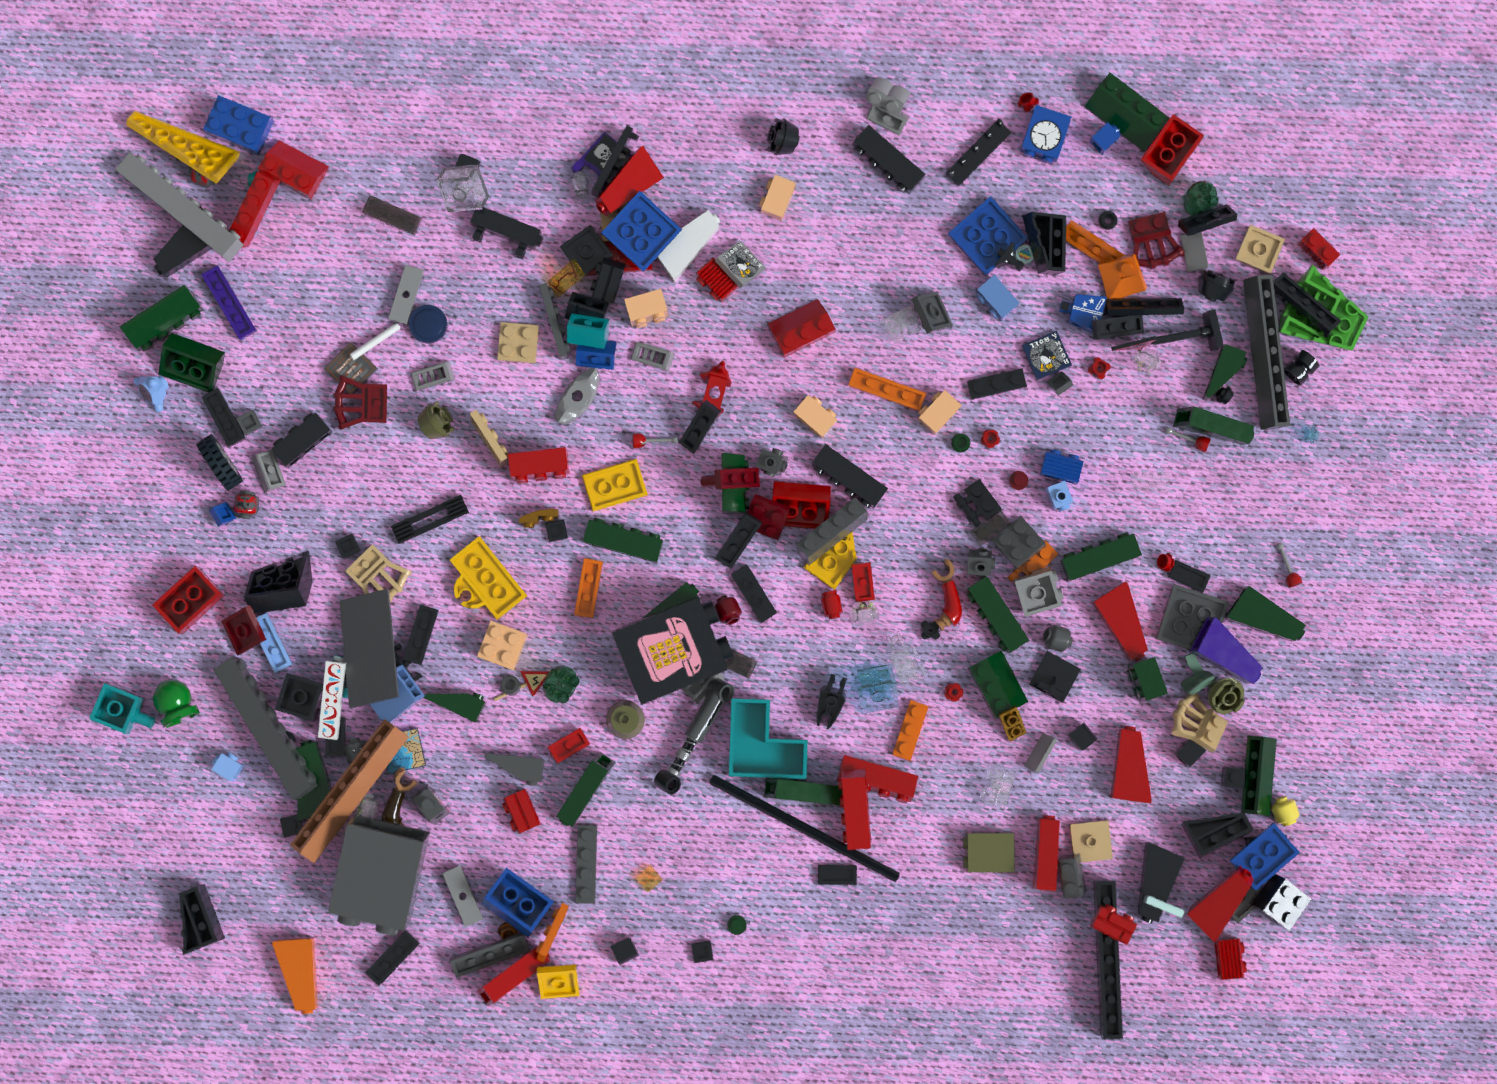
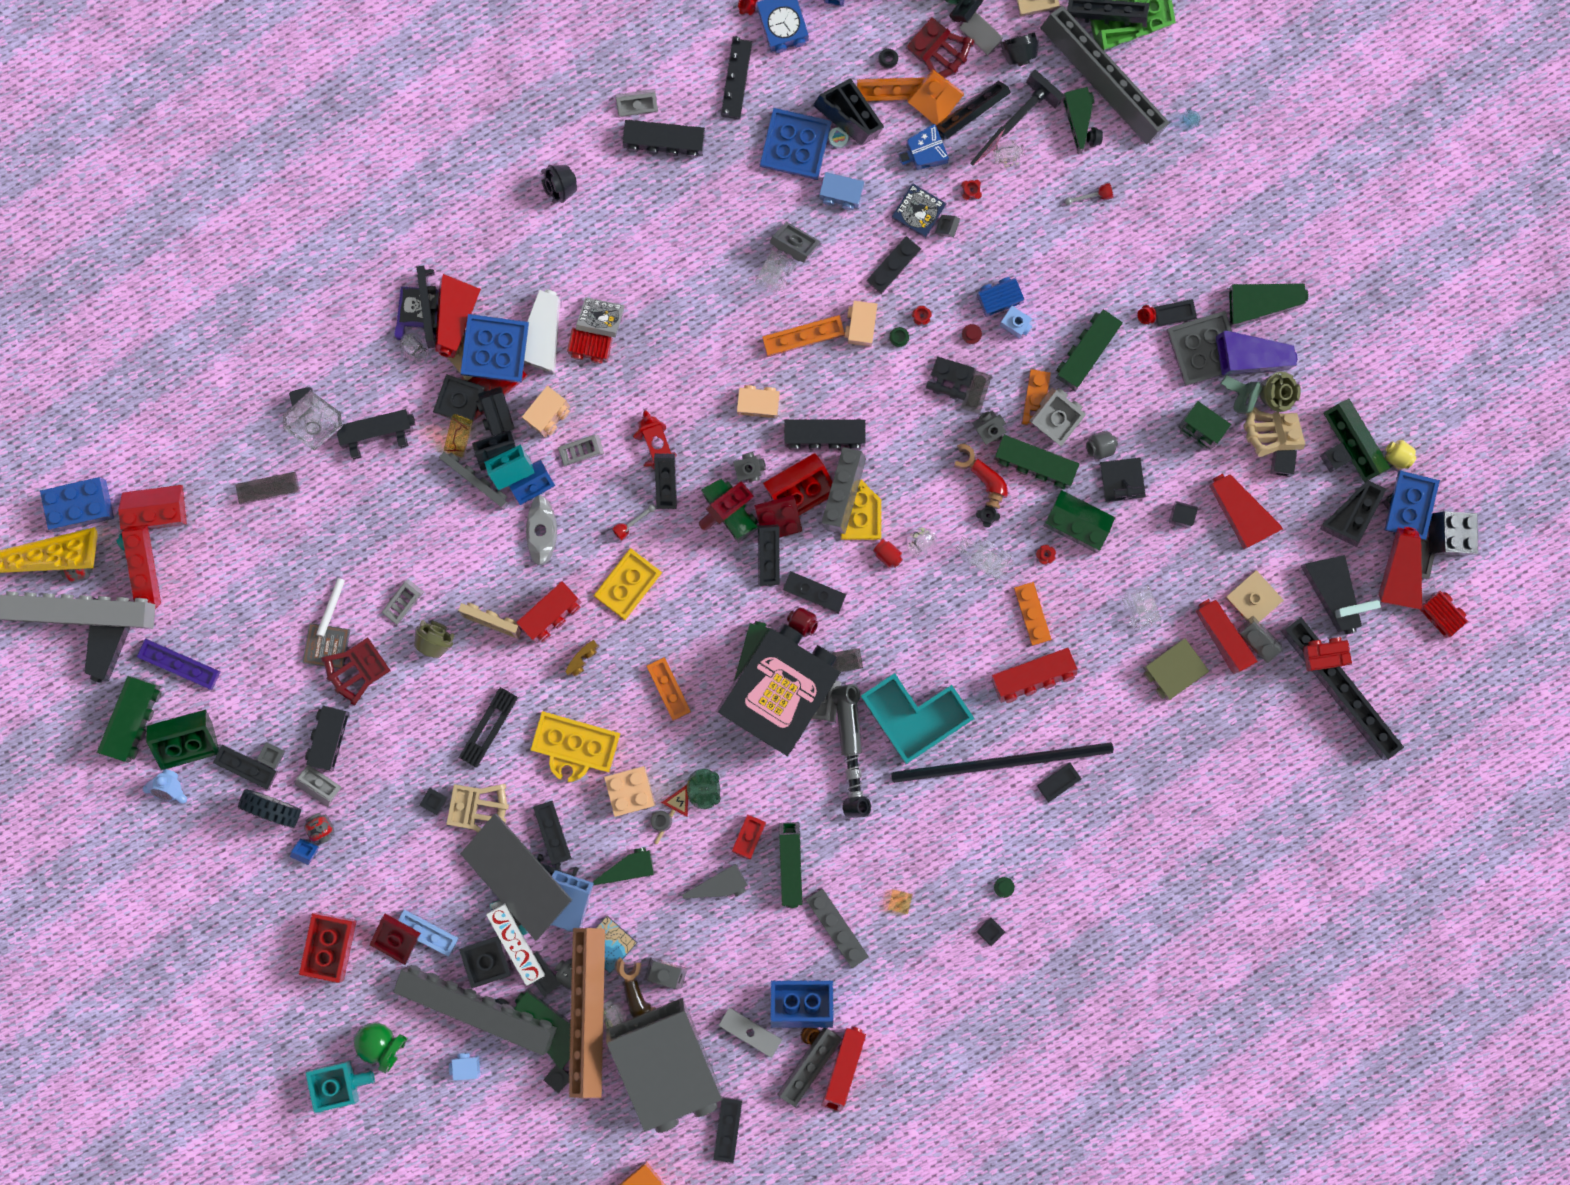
camera: 25 degrees left, 0 degrees up
black wedge [244,550,313,614] -> none
light grey tile [388,265,424,325] -> none
dark blue piece [409,305,448,344] -> none
tan plate [497,322,539,364] -> none
red brick [502,789,541,834] -> none
orange plate [536,903,569,963] -> none
yellow plate [537,964,580,999] -> none
black tile [545,520,568,543] -> none
dark green brick [583,518,663,563] -> none
olive cone [606,700,645,739] -> none
black piece [610,937,639,965] -> none
light nougat brick [759,175,796,221] -> none
dark green slope [764,778,843,806] -> none
red slope [767,299,836,358] -> none
black hinge [817,674,847,729] -> none
red brick [838,769,871,850] -> none
red plate [851,562,875,602] -> none
clear light blue slope [853,664,899,714] -> none
light grey brick [865,77,910,115] -> none
dark grey plate [992,516,1046,569] -> none
black piece [995,242,1024,272] -> none
pearl gold slope [998,705,1027,742] -> none
light grey slope [1024,733,1057,773] -> none
black plate [1092,315,1144,340] -> none
red slope [1092,581,1148,662] -> none
dark green slope [1173,406,1254,445] -> none
hinge [1276,543,1303,588] -> none
black wheel [1284,350,1320,386] -> none

